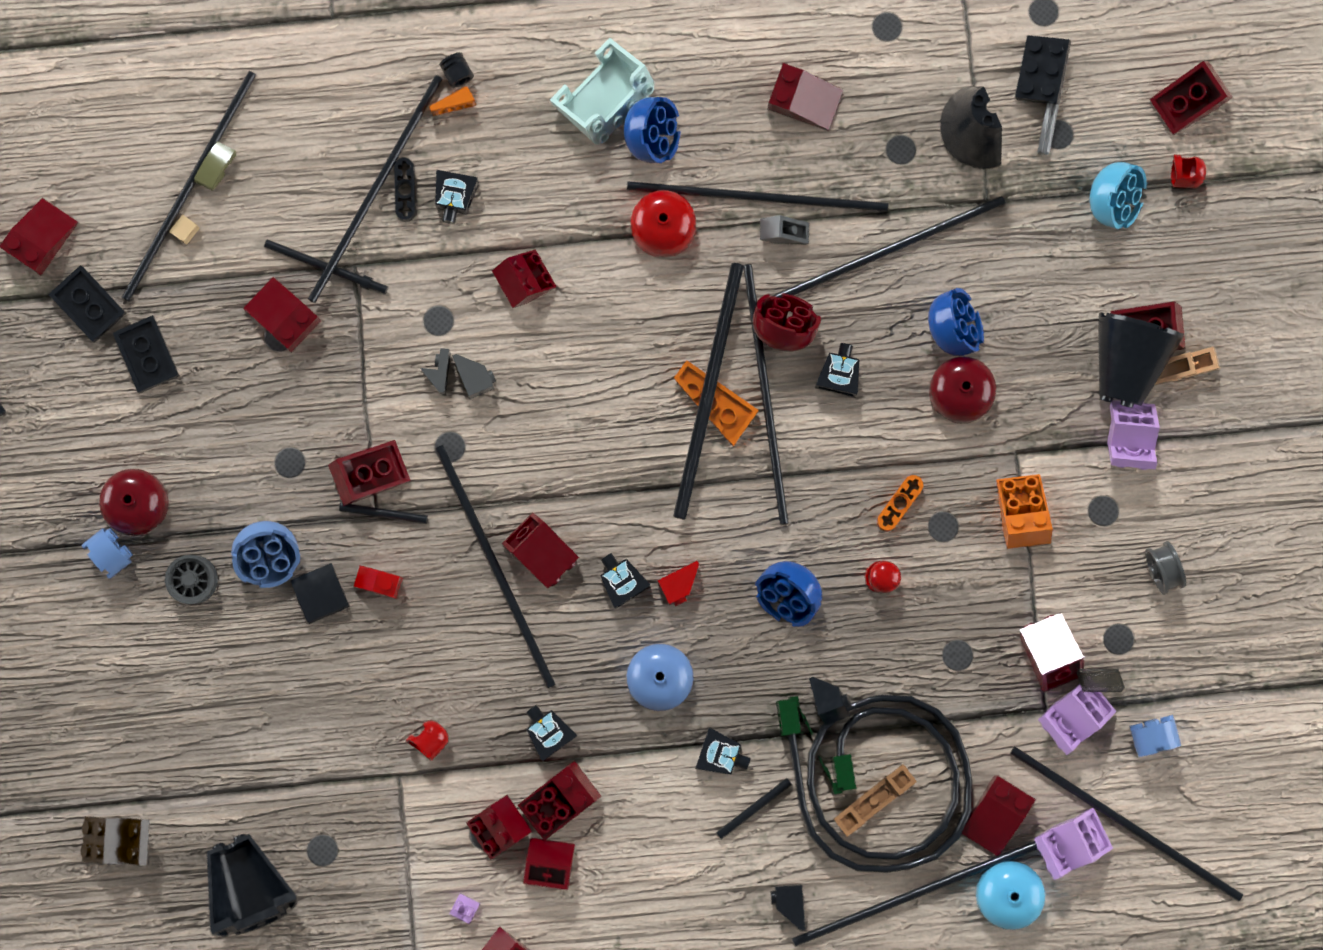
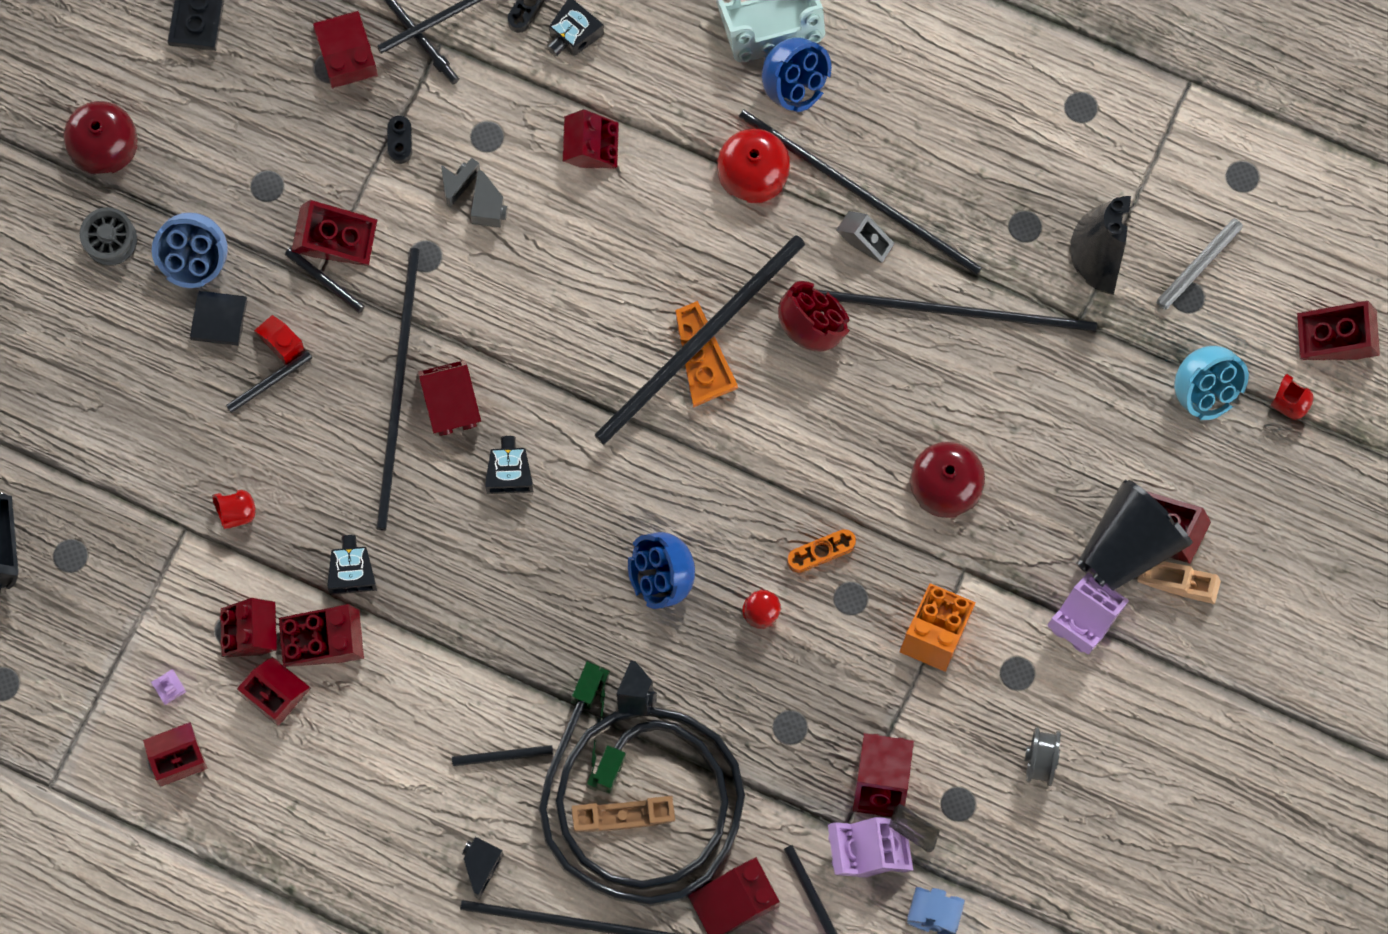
camera: 30 degrees right, 10 degrees down
medium blue brick [82,528,133,579] -> none
medium blue cylinder [626,644,693,711] -> none
red slope [657,561,699,607] -> none
black torso [695,728,751,775] -> none
black piece [743,264,789,525] -> none
slope [767,63,843,131] -> none
black torso [815,343,860,398] -> none
blue cylinder [928,288,984,356] -> none
black plate [1015,35,1071,105] -> none
none -> black bar [226,350,312,413]
none -> black plate [387,115,412,164]

